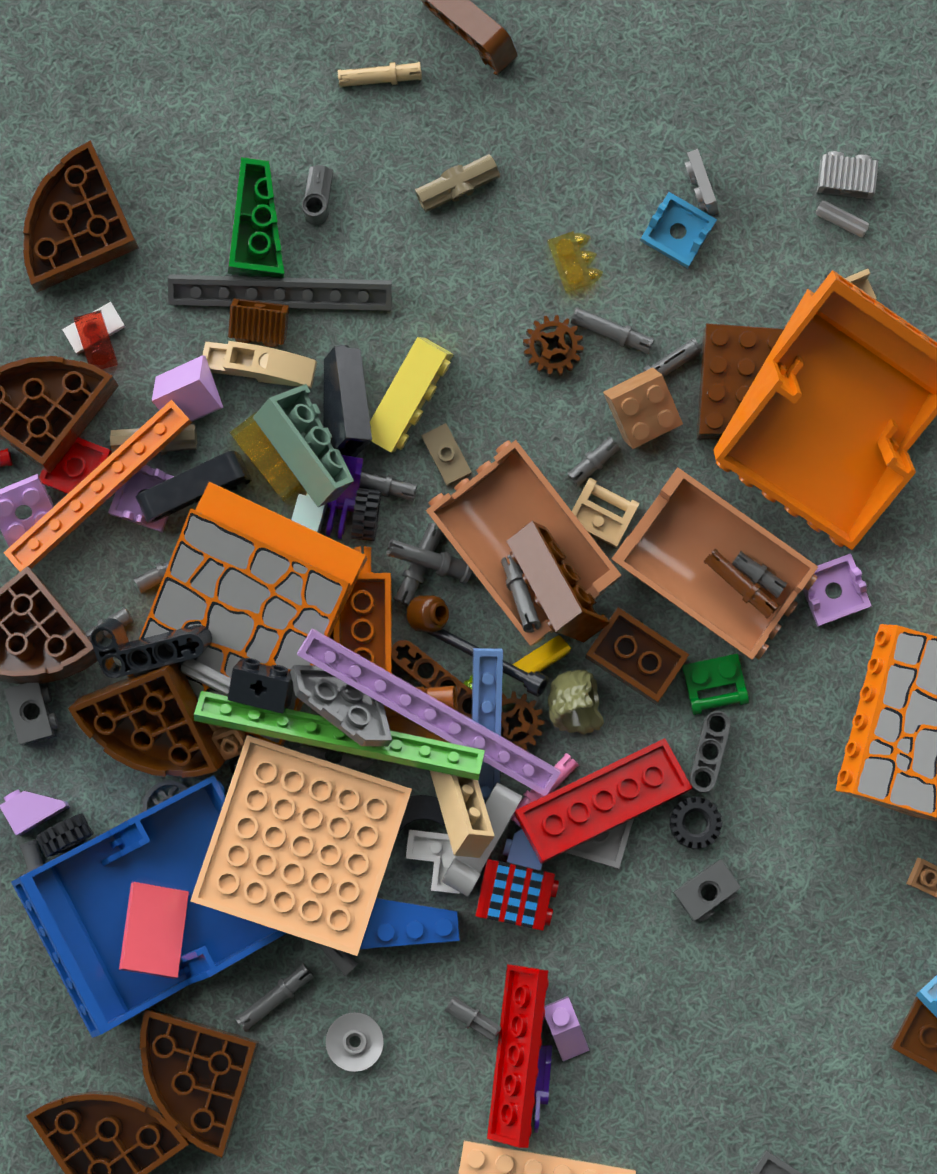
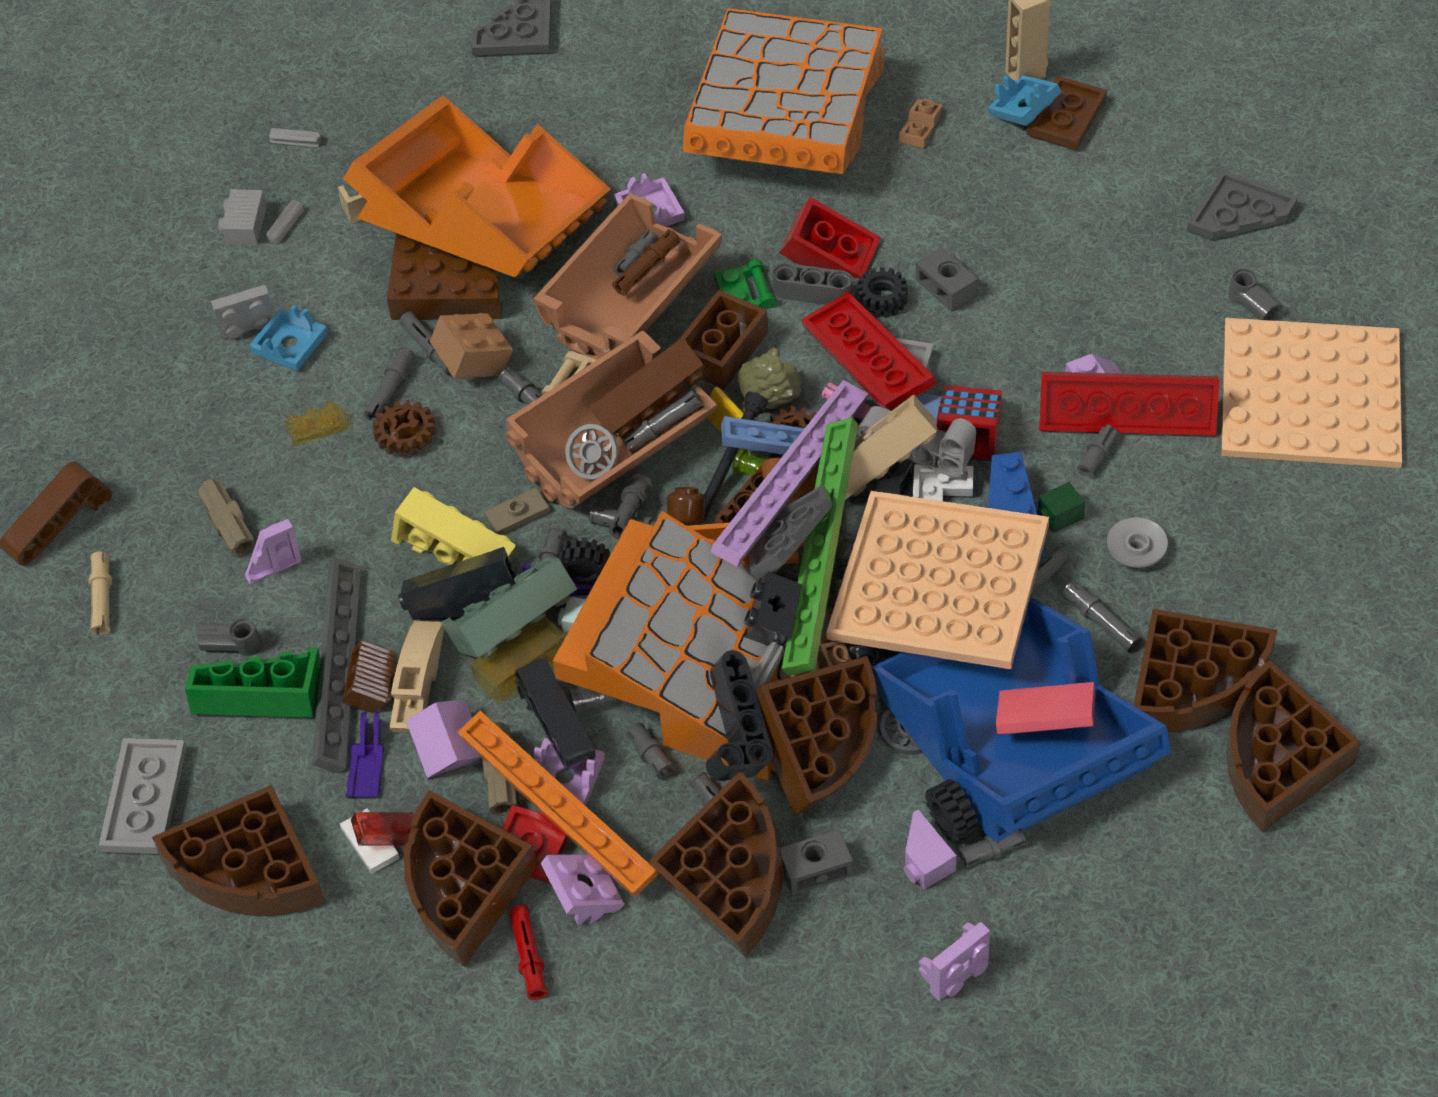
camera: 90 degrees left, 30 degrees down
none -> light grey plate [98,738,187,854]
none -> lavender wing [245,519,302,584]
none -> dark purple arm [346,712,384,798]
none -> light grey wheel [565,424,619,479]
none -> red slope [779,197,881,279]
none -> dark green brick [1036,482,1085,533]

